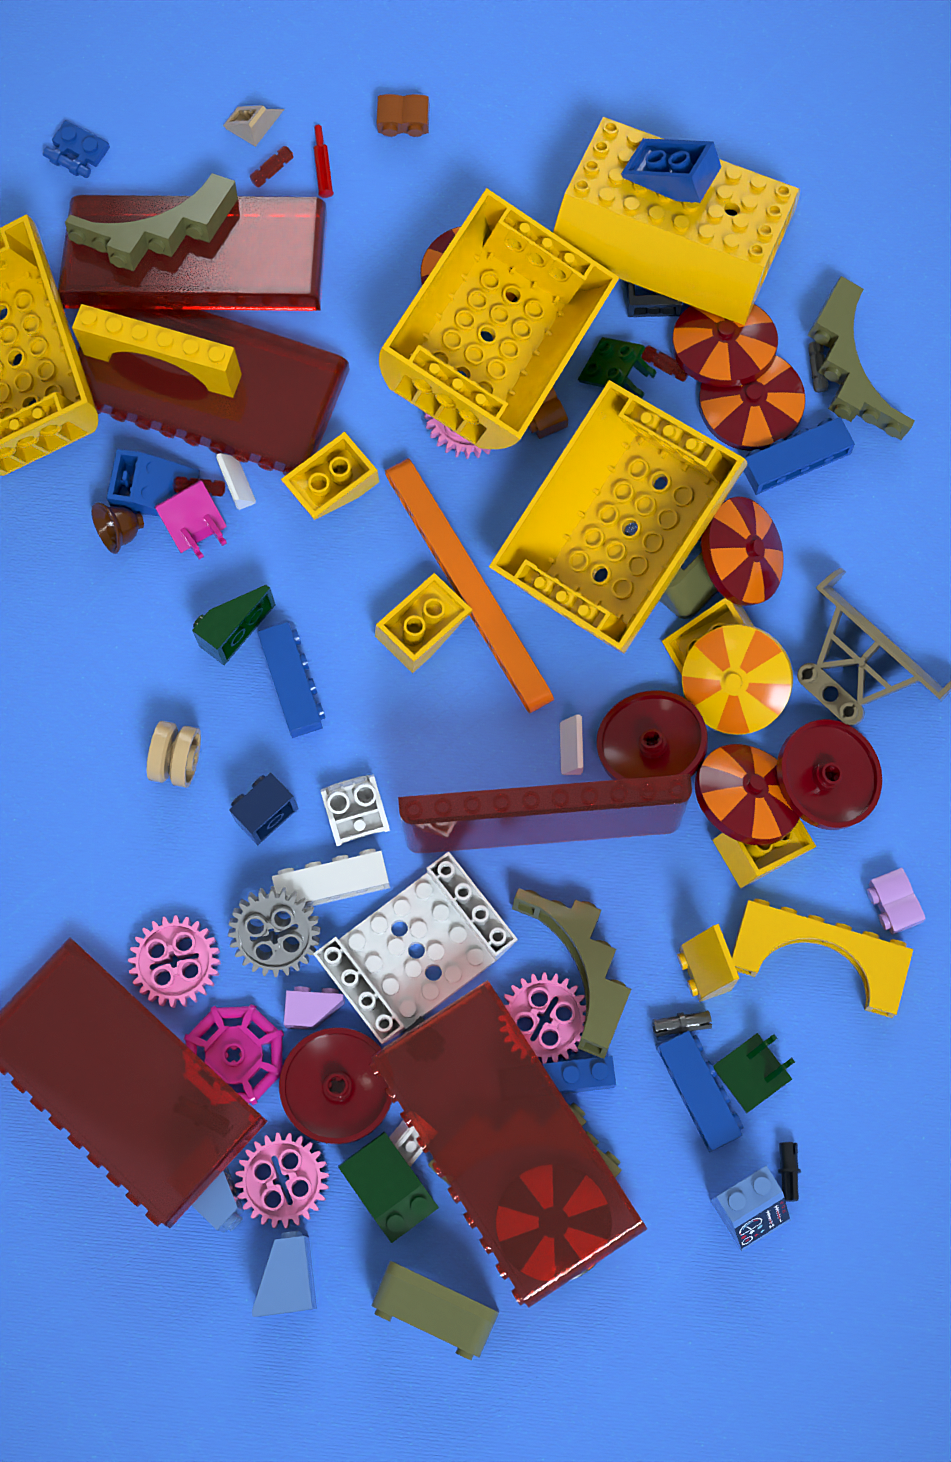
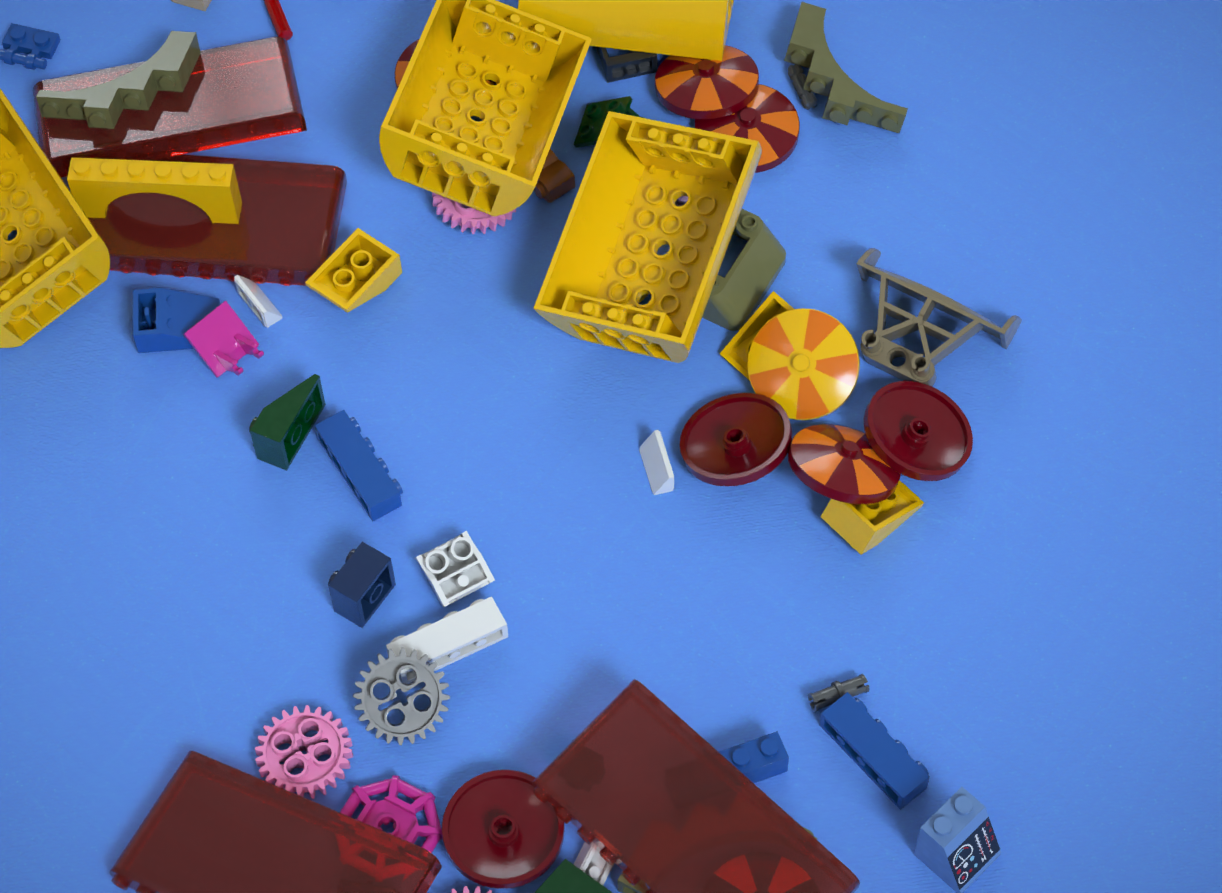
camera: 15 degrees left, 15 degrees down
reddish brown hat [91,502,144,554] -> none
tan wheel [146,721,201,788] -> none
clear red axle [173,476,225,496] -> none
clear red axle [250,146,294,187] -> none
lavender slope [284,987,345,1030] -> none
white slope [313,851,518,1044] -> none
yellow slope [375,573,473,674] -> none
orange beam [385,458,554,713] -> none
clear red windscreen [398,774,692,853] -> none
bright pink gear [498,972,586,1065] -> none
olive arch [512,888,631,1059] -> none
clear red axle [641,345,689,382] -> none
yellow slope [677,924,739,1002] -> none
dish [701,497,784,606] -> none
dark green plate [713,1033,795,1114] -> none
yellow arch [731,899,913,1018] -> none
blue brick [744,417,855,495] -> none
black axle [778,1142,801,1202] -> none
lavender brick [867,868,926,935] -> none

